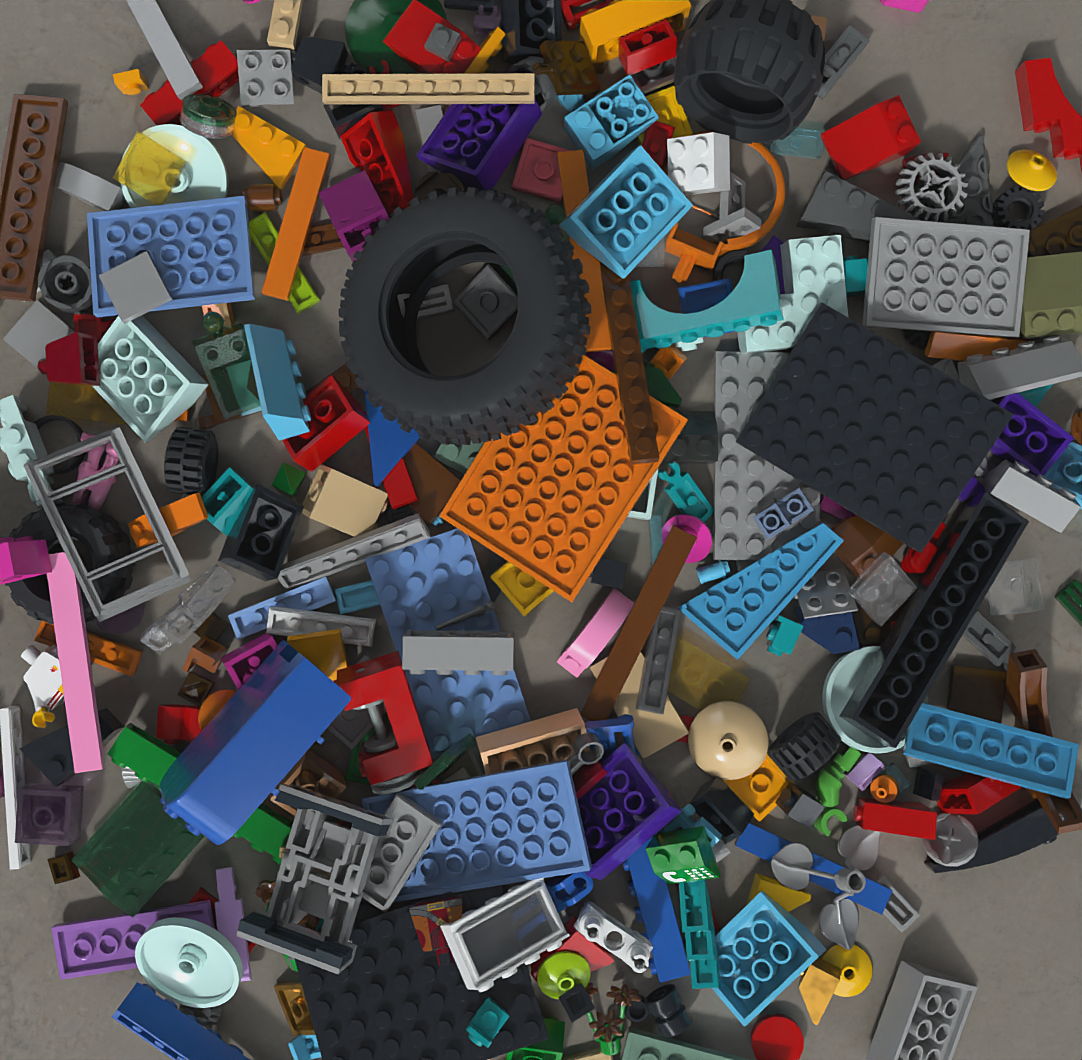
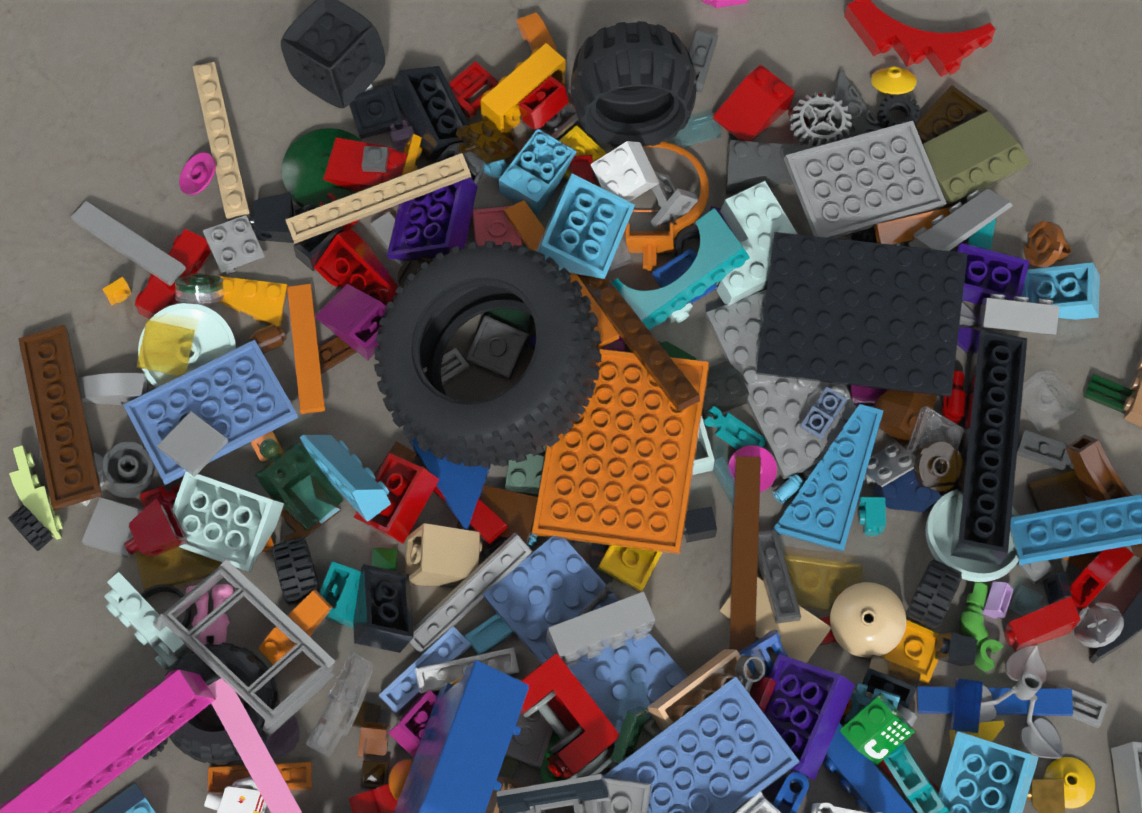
camera: 20 degrees left, 20 degrees down
lime tile [249,212,320,314] -> none
bright pink arch [556,588,635,678] -> none
orange plate [650,344,688,379] -> none
teal brick [843,256,868,297] -> none
orange tile [870,774,899,803] -> none
none -> dark brown plate [914,441,963,491]
none -> clear blue tile [951,678,983,733]

